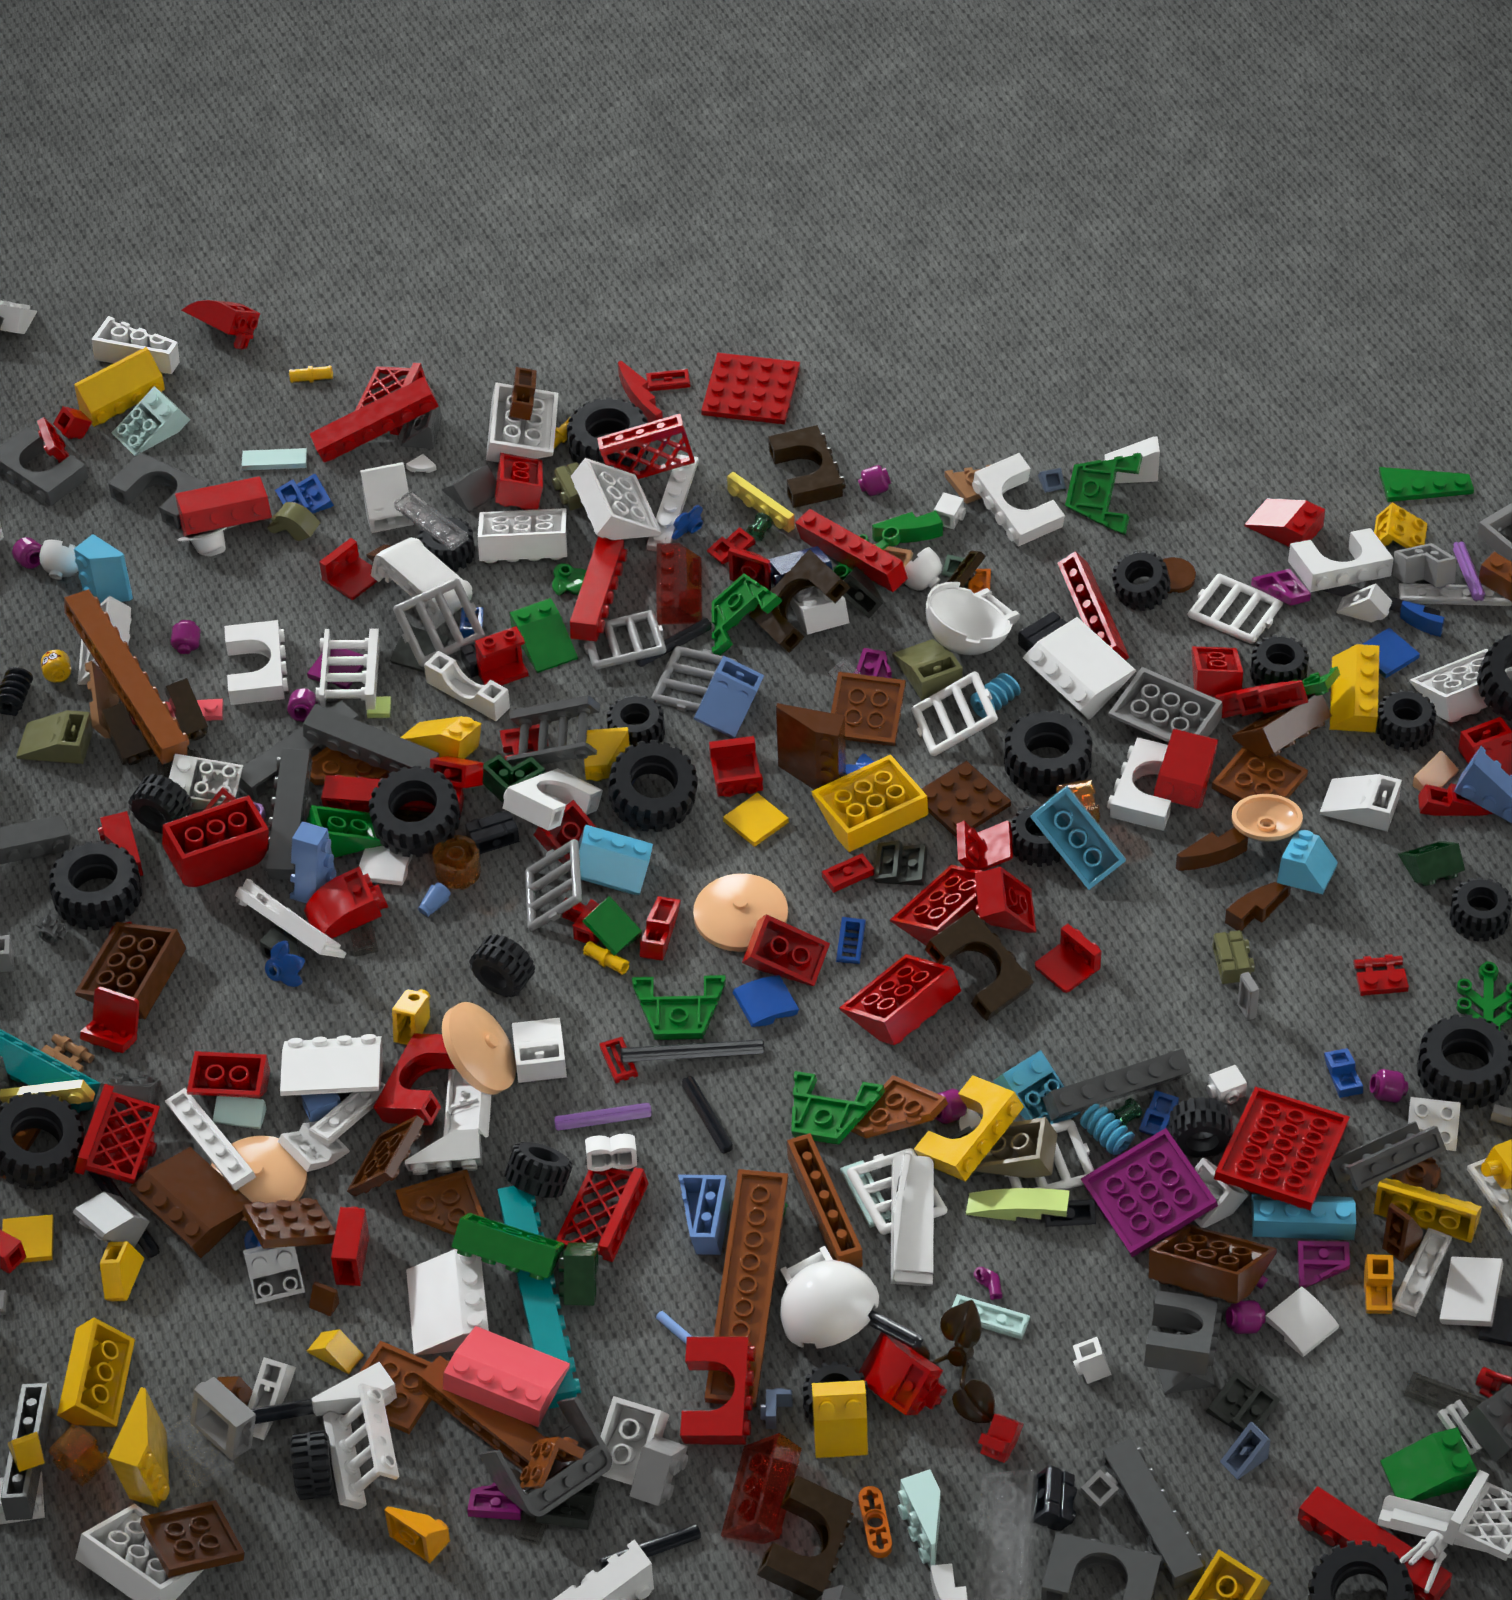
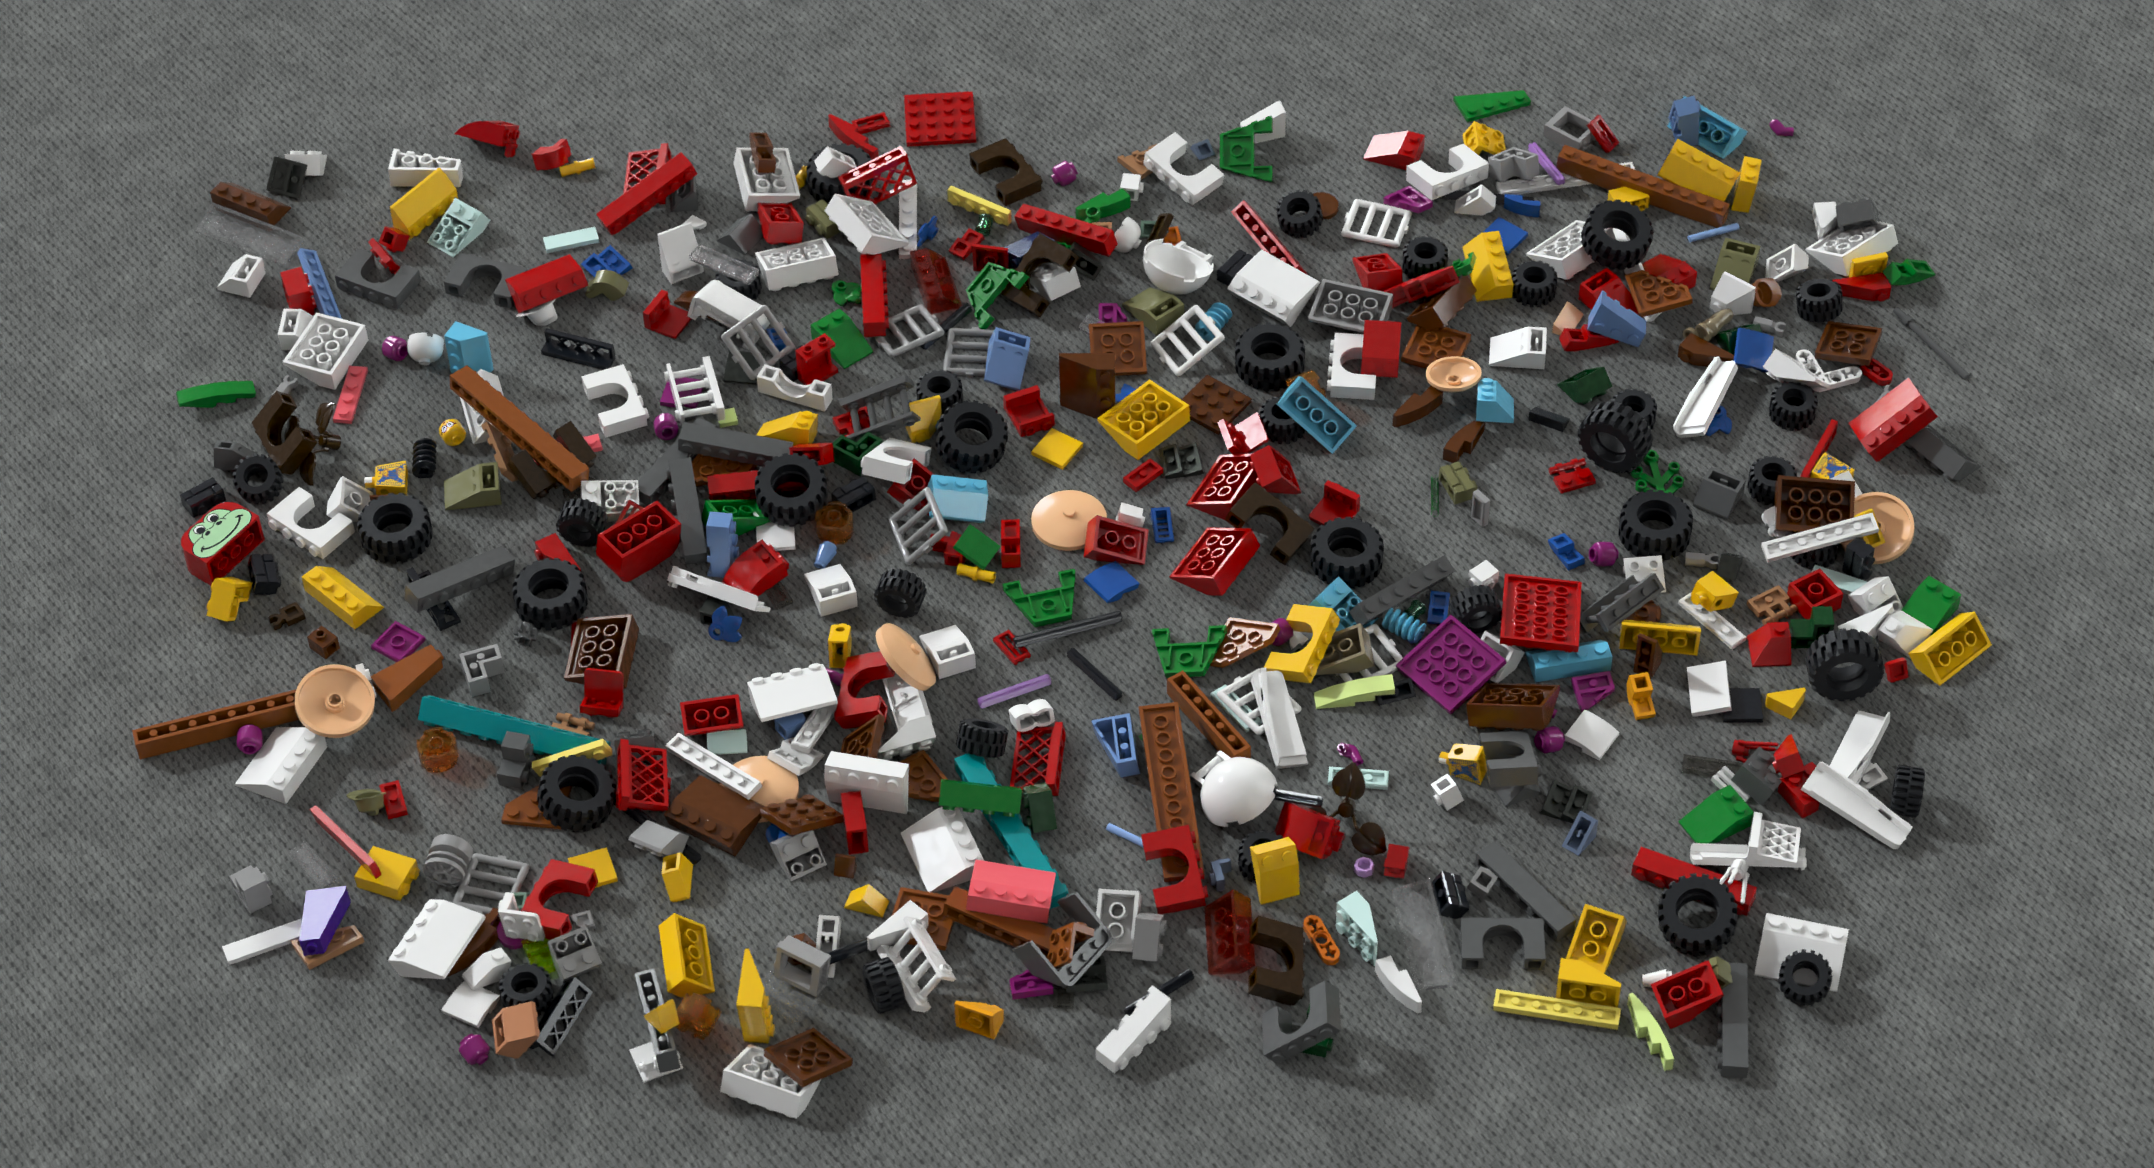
camera: 15 degrees left, 0 degrees up
magenta head [171,620,201,654] -> none
white tile [1392,1227,1452,1317] -> none
none -> red brick [532,139,571,170]
none -> black fence [541,328,616,370]
none -> white slope [804,564,858,617]
none -> white slope [814,146,857,178]
none -> white slope [824,751,909,814]
none -> magenta arm [825,667,844,686]
none -> white brick [1116,502,1145,527]
none -> black tyre [1310,517,1384,589]
none -> lavender tile [1354,857,1374,878]
none -> green piece [1431,475,1439,517]
none -> yellow torso [1439,744,1487,785]
none -> black slope [1528,407,1570,432]
none -> black tyre [1577,401,1653,473]

